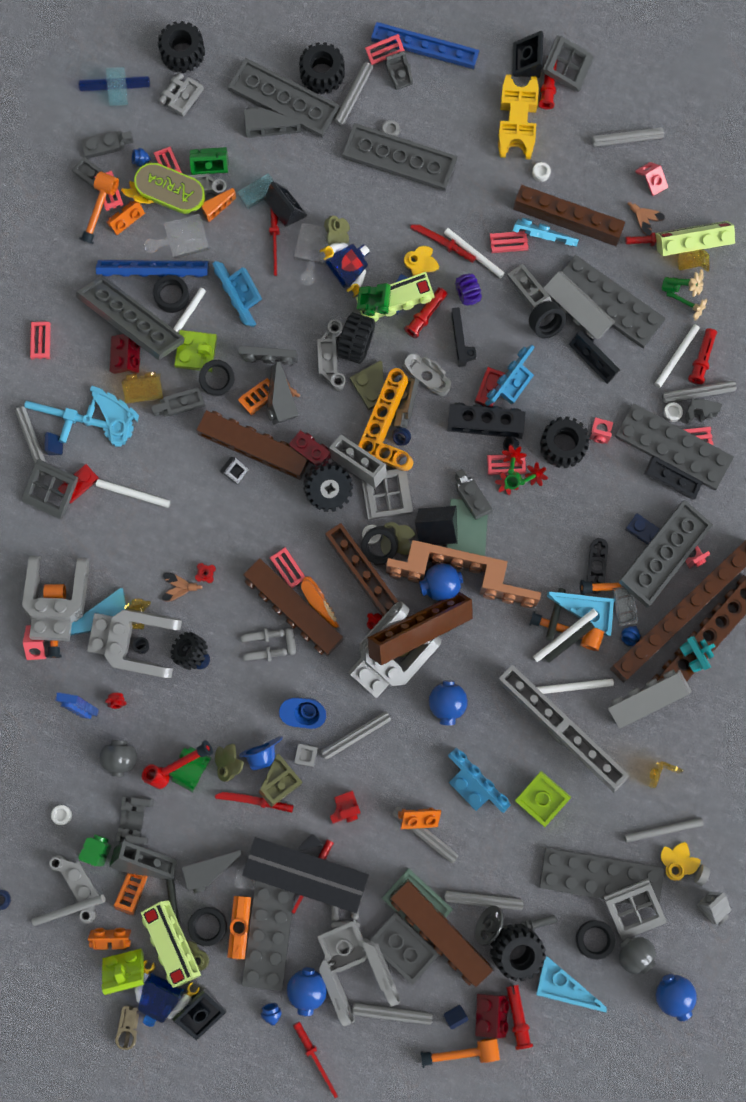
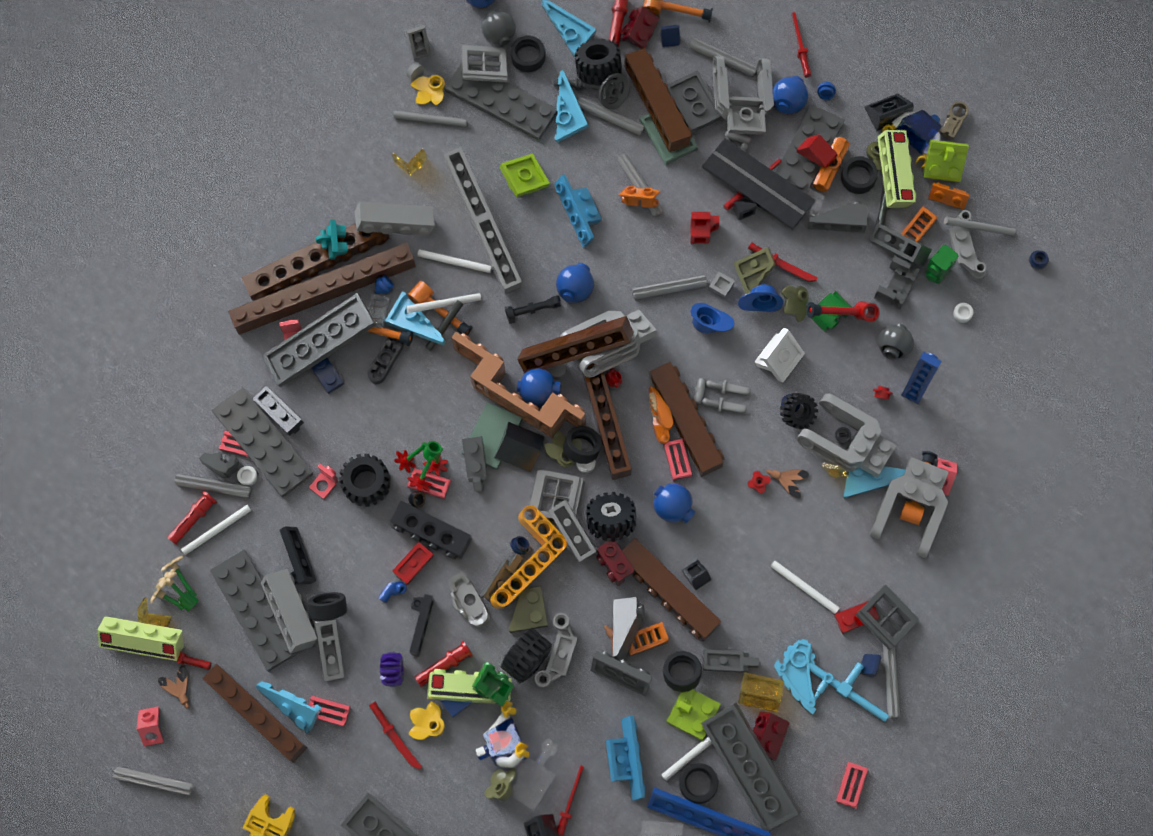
camera: 155 degrees left, 5 degrees down
white bar [444,228,505,279] -> none
dark azure bracket [485,345,535,406] -> none
white tile [532,162,551,182] -> none
pearl dark grey bar [544,621,595,663] -> none
none -> blue arm [378,582,407,603]
none -> black piece [505,295,561,324]
none -> medium azure wing [555,70,589,142]
none -> blue brick [653,483,695,524]
none -> white bracket [754,328,805,382]
none -> red slope [796,134,838,169]

